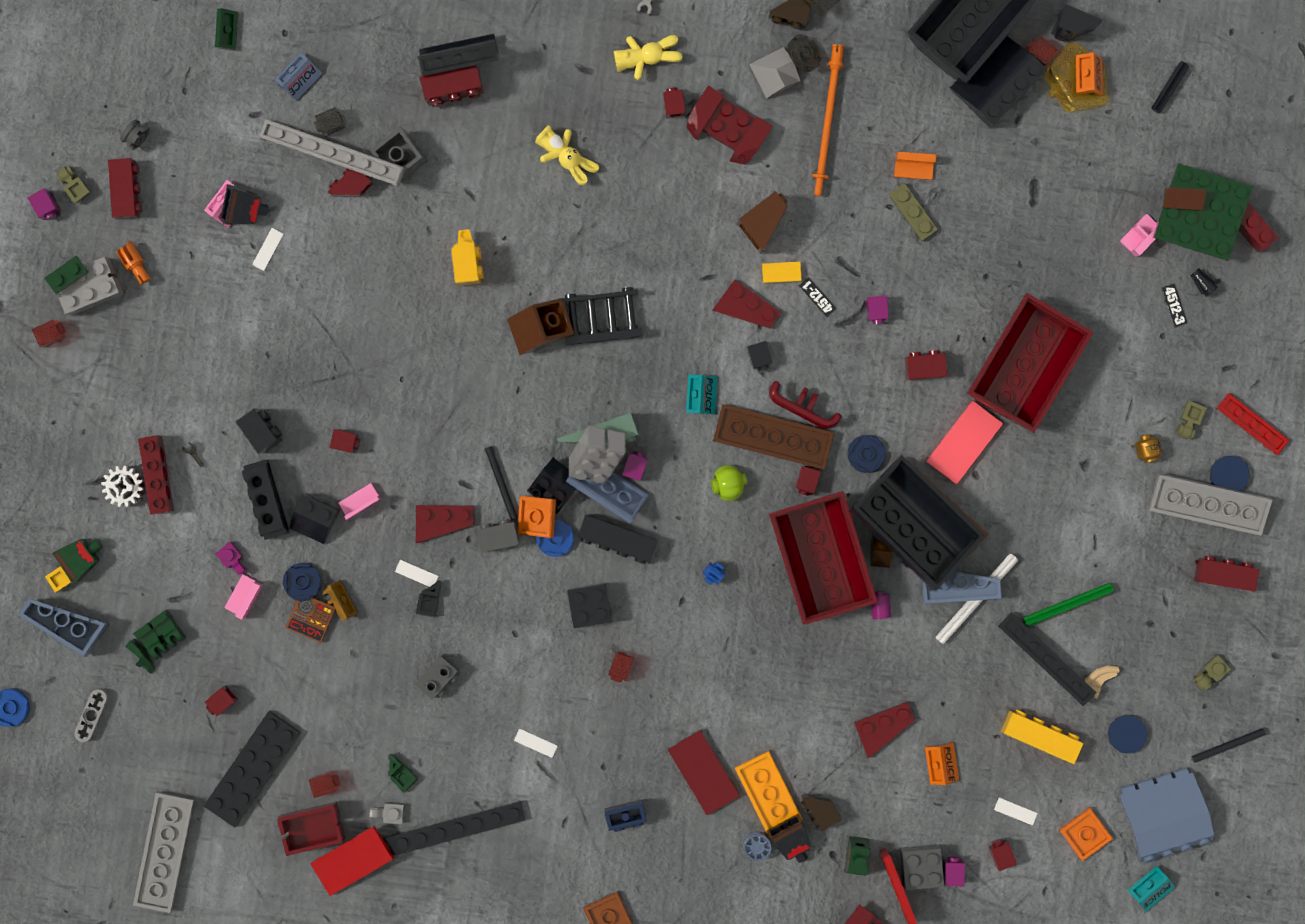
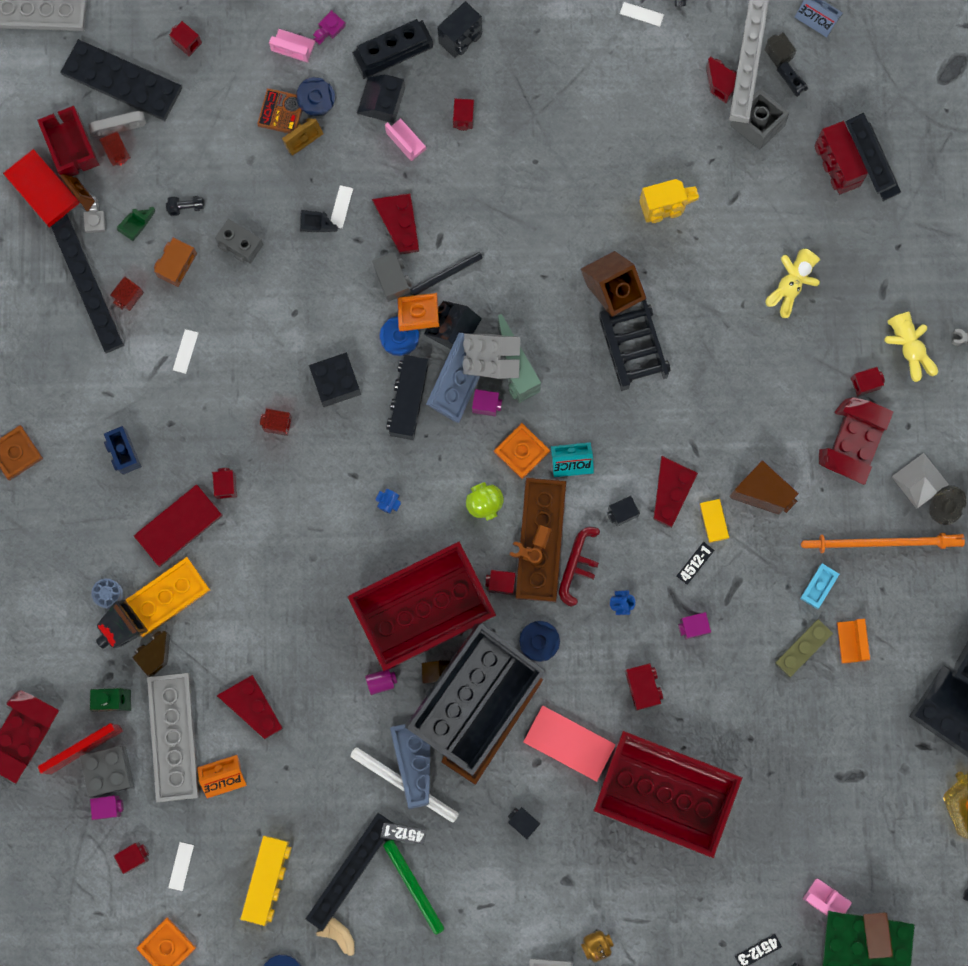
camera: 85 degrees right, 10 degrees down
none -> reddish brown slope [61,174,95,212]
none -> light grey beam [89,111,146,137]
none -> clear red brick [110,276,144,311]
none -> light grey plate [147,673,199,802]
none -> dark orange brick [154,237,197,287]
none -> black bar [166,196,204,216]
none -> dark red brick [212,468,237,499]
none -> sticker [381,823,427,845]
none -> orange tile [494,423,551,479]
none -> black brick [508,807,540,840]
none -> dark orange bar [510,525,552,565]
none -> blue gear [610,591,635,615]
none -> black bar [777,61,808,97]
none -> medium azure plate [800,564,840,609]

